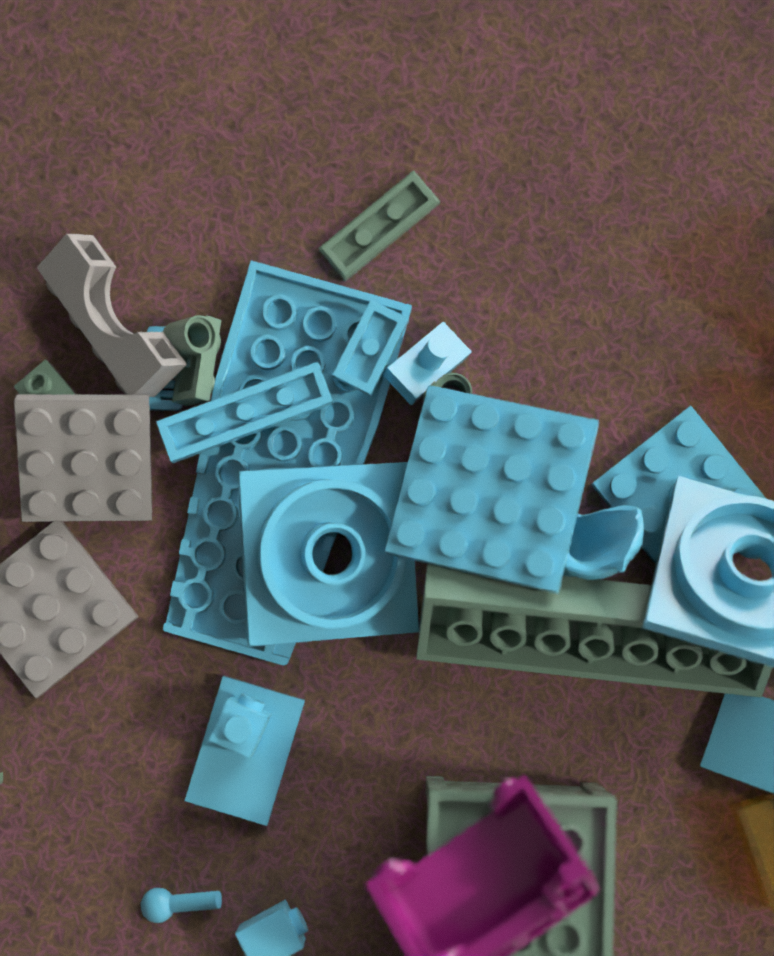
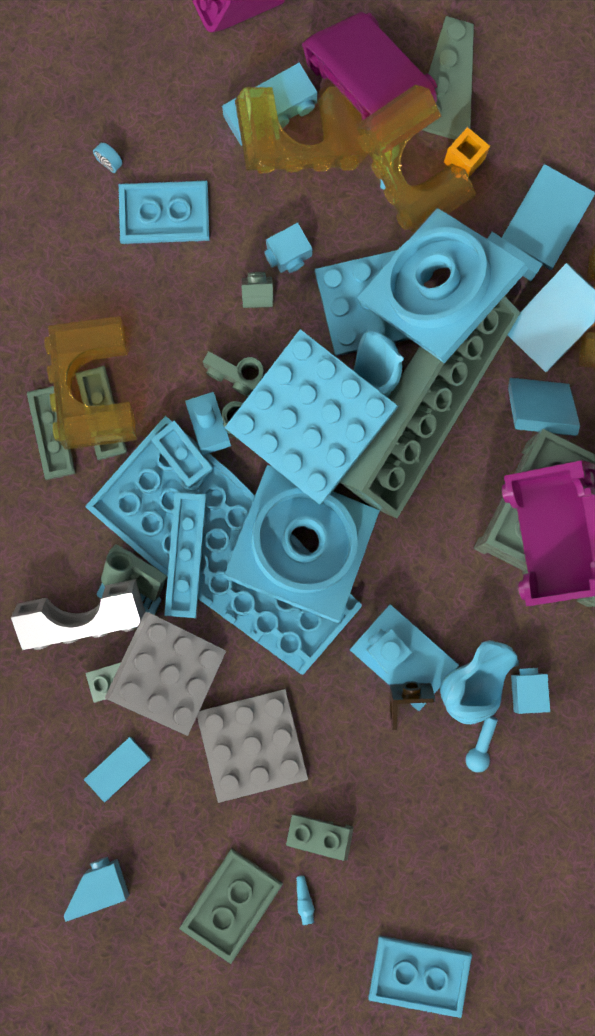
camera: 65 degrees left, 0 degrees up
none -> sand green tile [27,386,76,480]
none -> clear yellow arch [44,316,137,450]
none -> medium azure tile [93,143,122,173]
none -> medium azure tile [119,181,210,244]
none -> sand green plate [203,351,264,397]
none -> sand green plate [242,272,273,308]
none -> medium azure brick [264,223,312,273]
none -> dark brown bracket [390,681,435,730]
none -> medium azure piece [440,640,519,724]
none -> medium azure tile [508,378,580,436]

